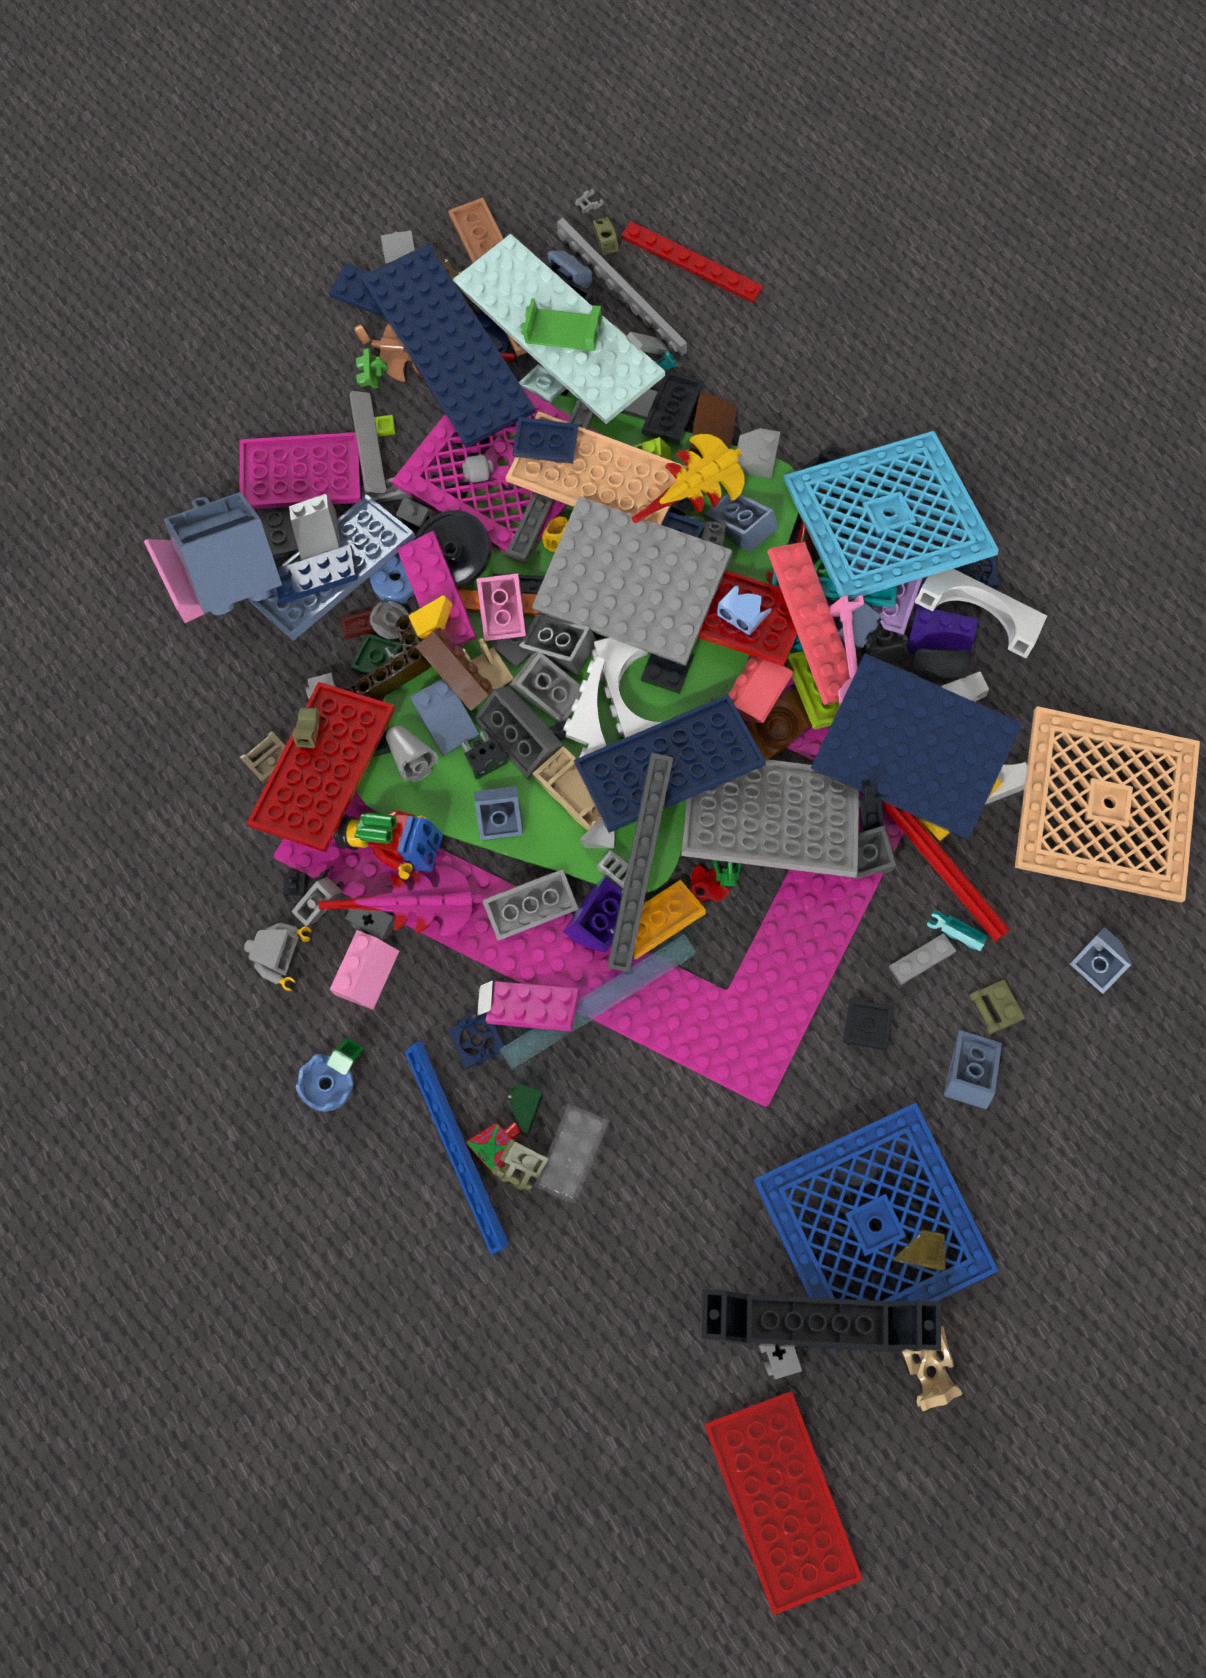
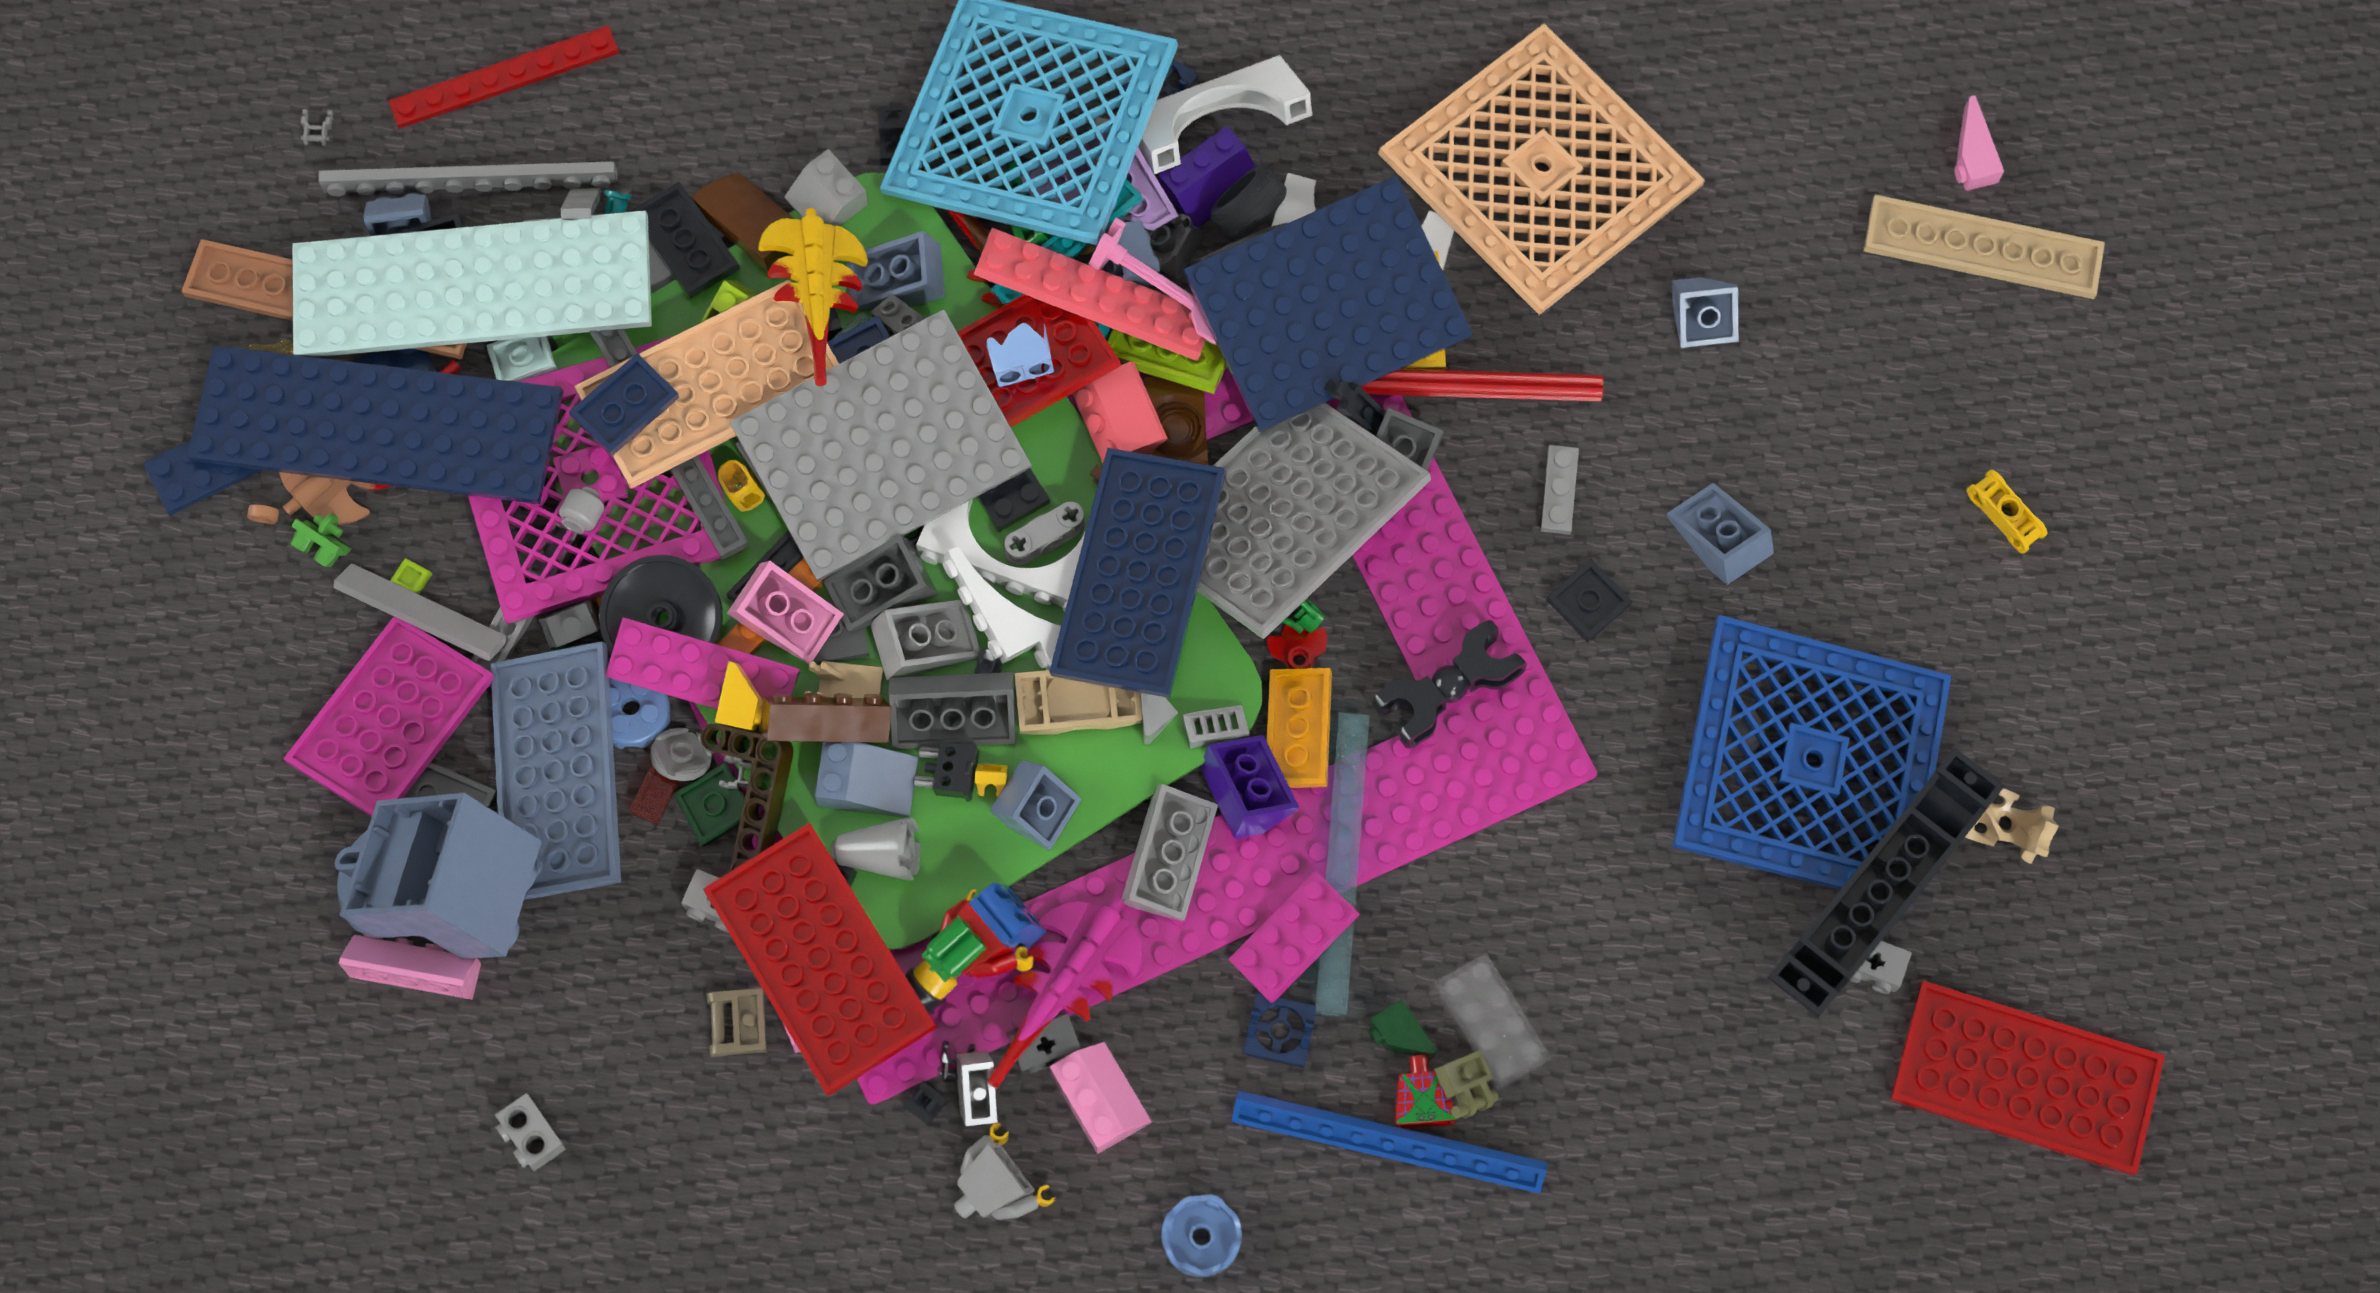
camera: 60 degrees left, 0 degrees up
plate [277,545,358,604] -> none
light grey slope [289,494,340,561] -> none
olive leg [292,707,320,748] -> none
green slope [327,1038,364,1075] -> none
light grey piece [381,230,415,264] -> none
white sticker [477,981,493,1016] -> none
bright green panel [521,298,603,351] -> none
olive leg [592,217,618,256] -> none
dark grey plate [607,753,673,972] -> none
clear yellow slope [893,1230,945,1271] -> none
teal plate [927,910,988,951] -> none
olive plate [969,980,1025,1035] -> none
none -> light grey brick [495,1093,566,1171]
none -> yellow tile [975,763,1008,797]
none -> light grey piece [1004,502,1084,567]
none -> black piece [1372,620,1527,749]
none -> yellow piece [1967,470,2047,554]

